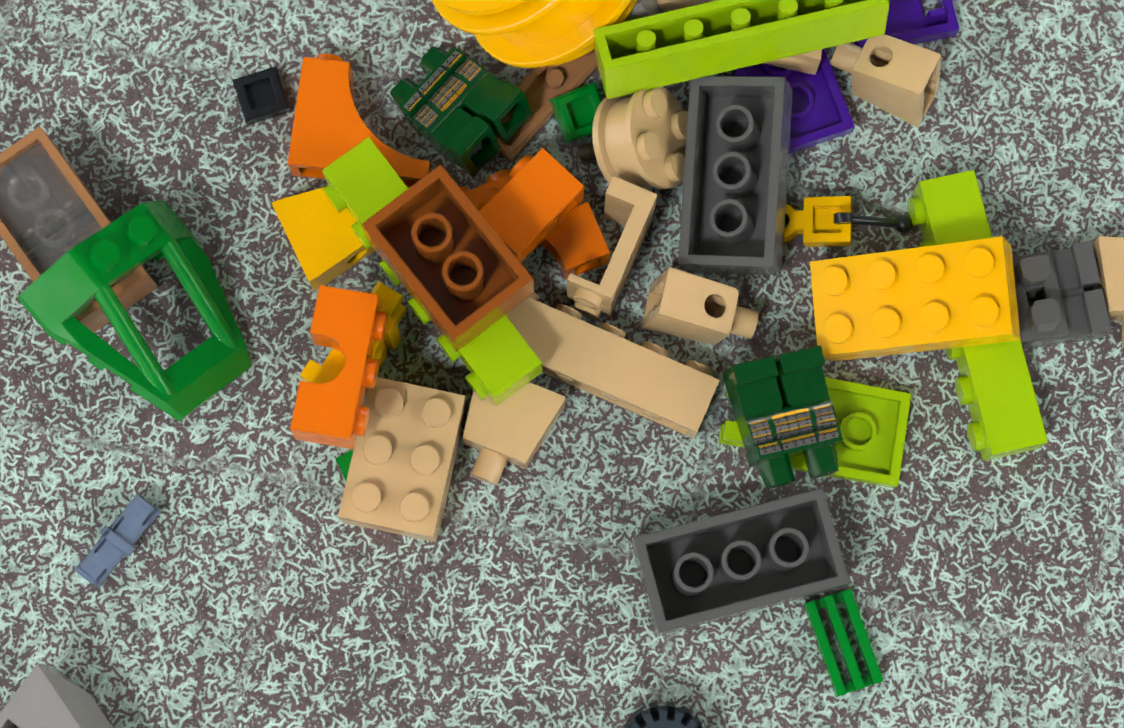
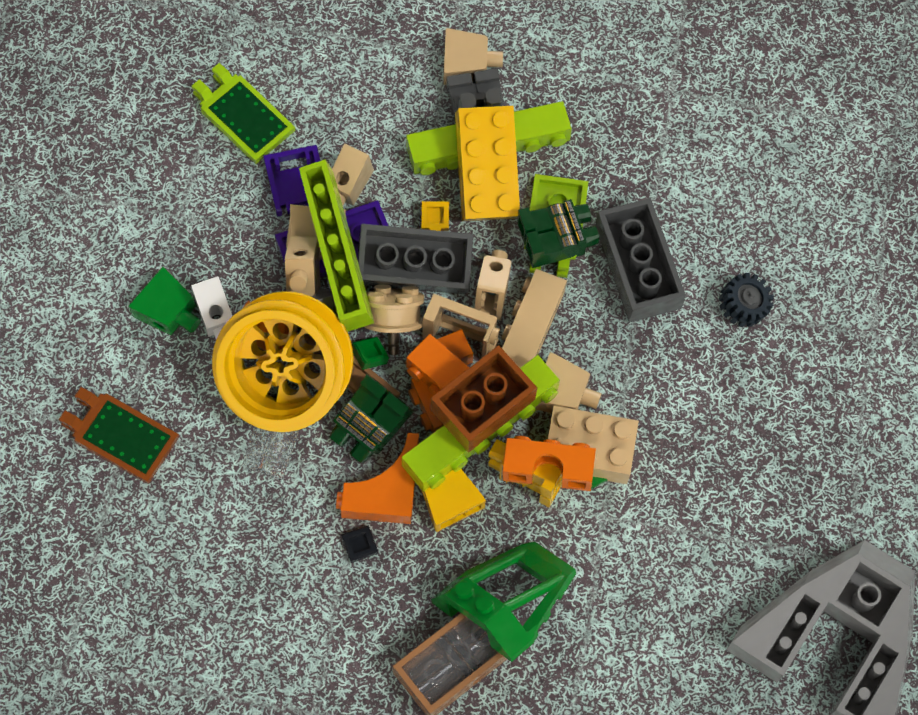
camera: 95 degrees left, 10 degrees down
sand blue pin [75,493,161,588] -> none
green tile [803,588,883,697] -> none
black hinge [833,213,913,233] -> none

